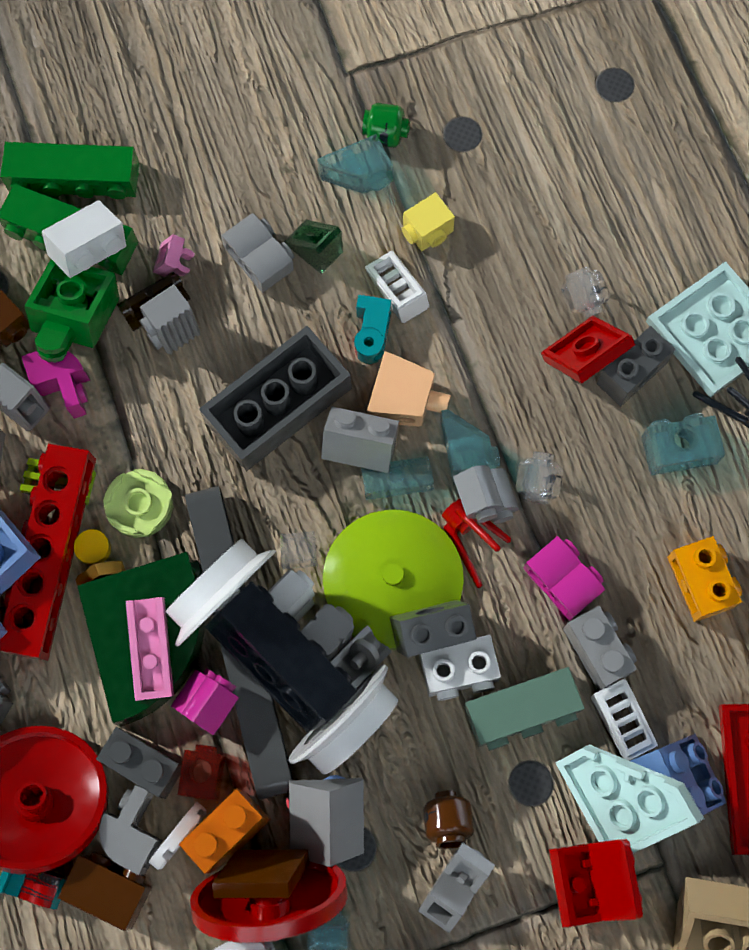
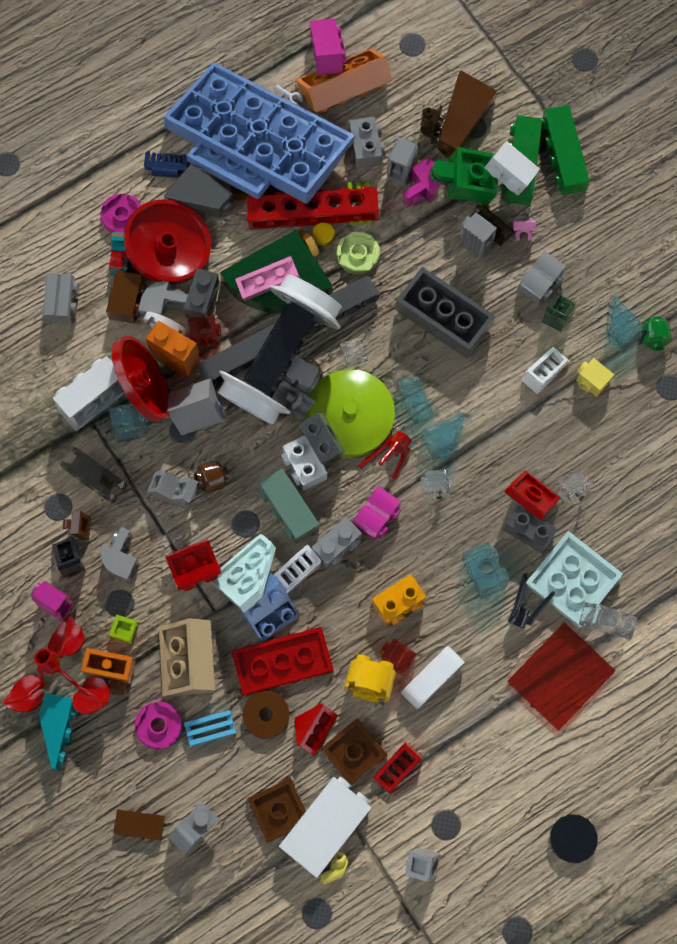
camera: 70 degrees right, 0 degrees up
dark pink brick [171,668,239,736] -> none
reddish brown tile [212,849,310,898] -> none
white brick [268,569,315,622] -> none
light grey brick [321,407,399,473] -> none
teal leg [354,294,392,364] -> none
light nougat torso [367,351,451,427] -> none
light grey brick [453,465,519,524] -> none

